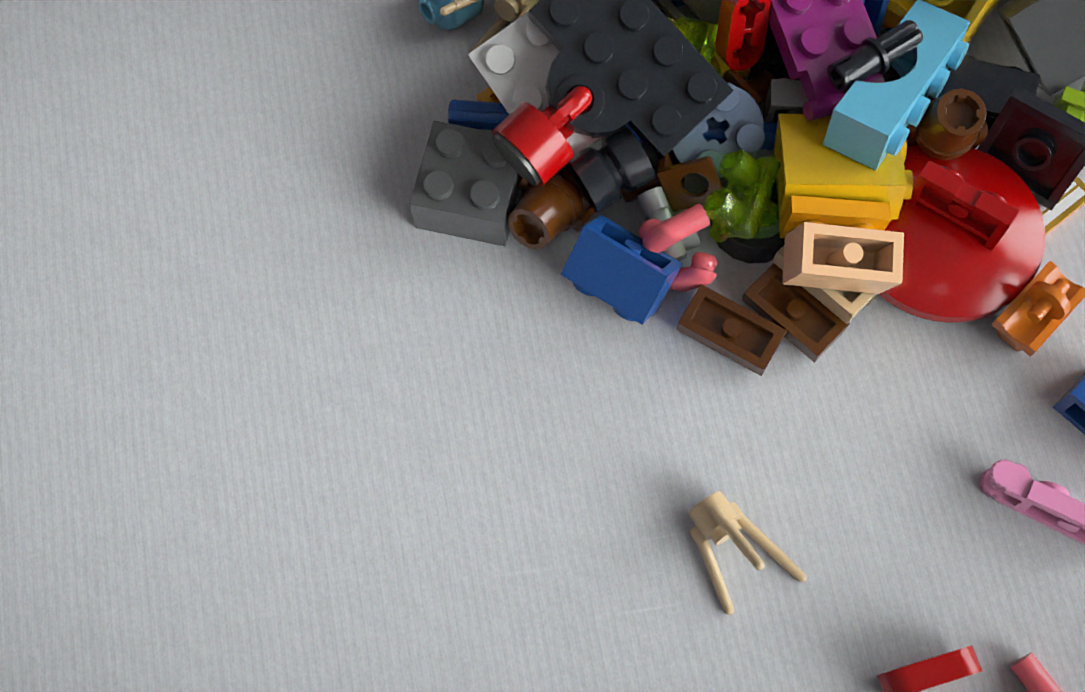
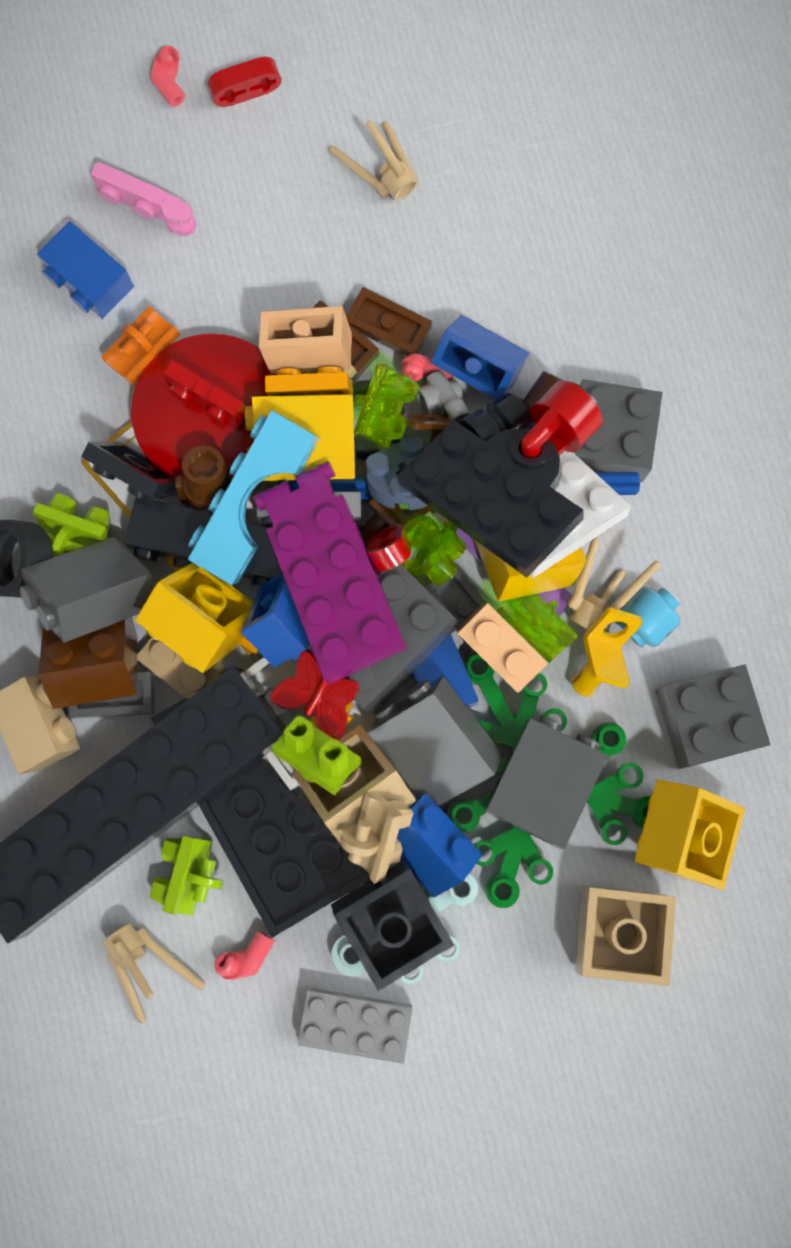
camera: 175 degrees right, 10 degrees up
coral arm [639,203,710,253] -> none
black axle [827,20,923,93] -> none

